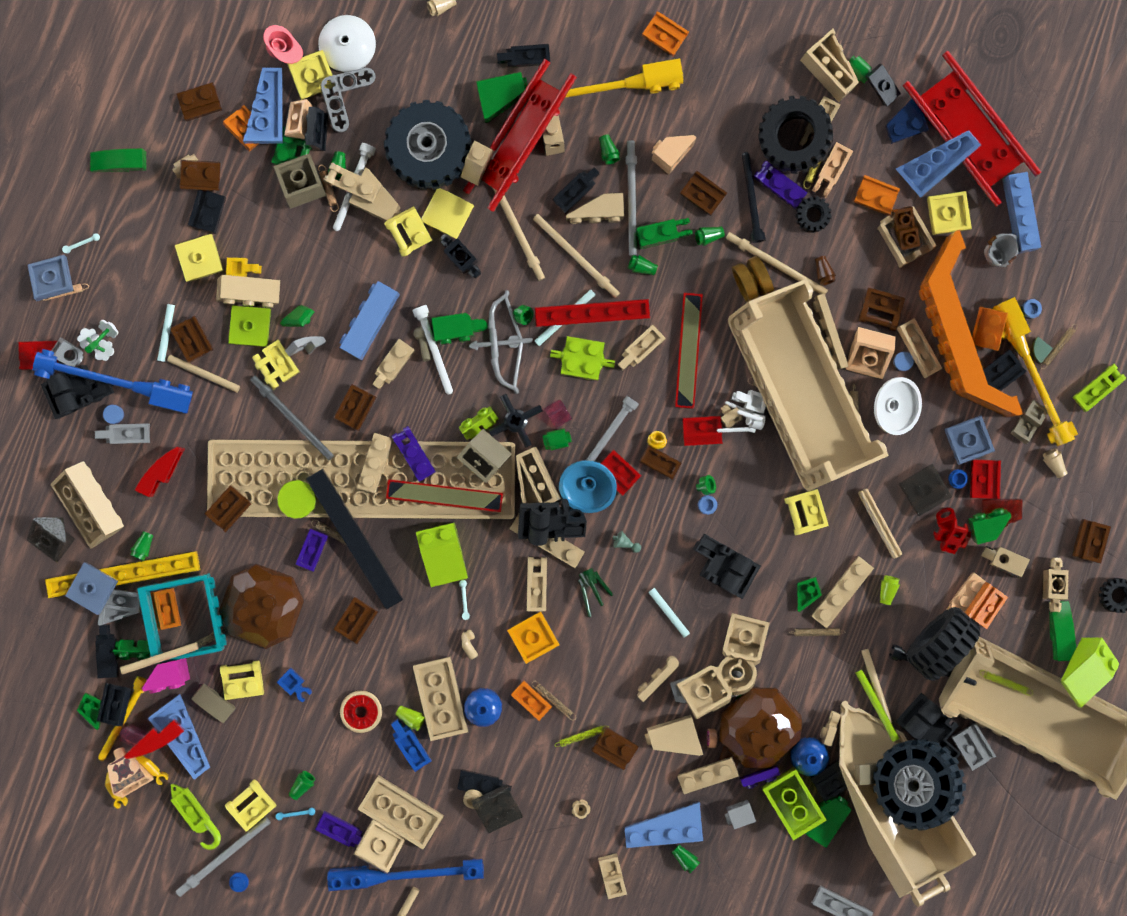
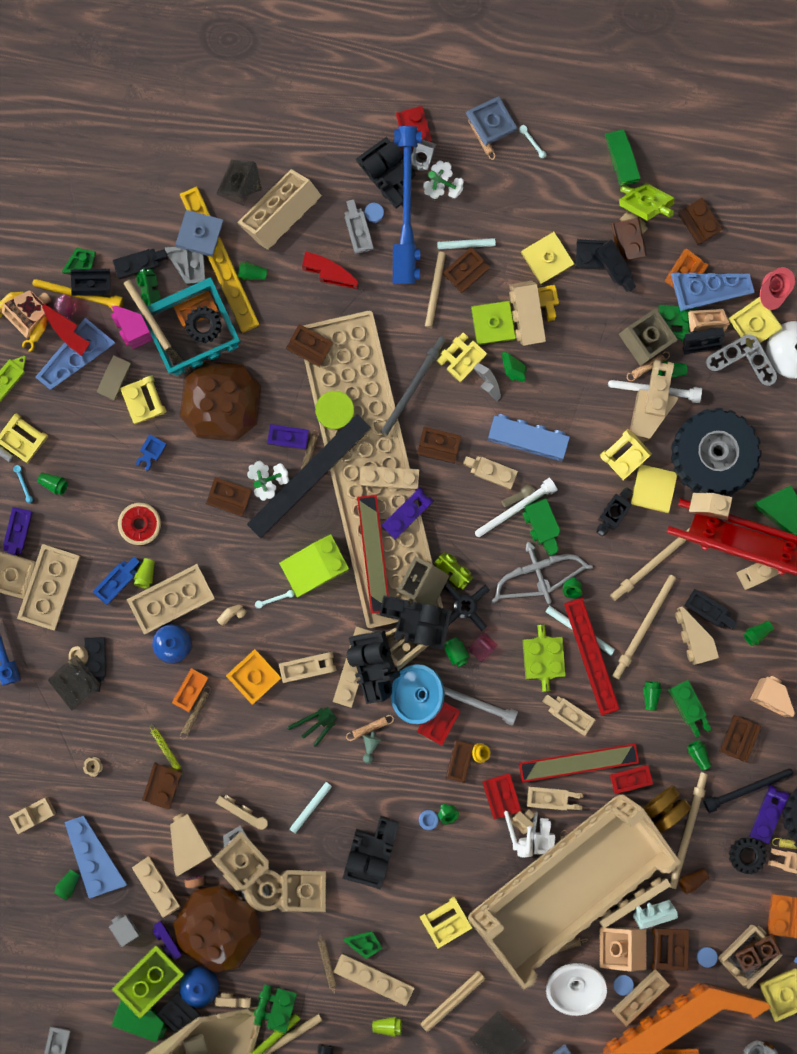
camera: 65 degrees right, 5 degrees down
light grey bar [626,140,637,256] -> none
none -> black tyre [185,306,222,343]
none -> white plant [247,461,289,501]
none -> green plate [253,985,297,1034]
none -> light nougat piece [346,715,394,741]
none -> black plate [379,595,452,650]
none -> tan hinge [527,787,583,810]
none -> black hinge [595,240,636,292]
none -> red plate [609,765,653,794]
none -> lime plate [619,183,674,221]
none -> light aqua plate [633,900,678,930]
none -> medium blue tile [697,947,718,968]

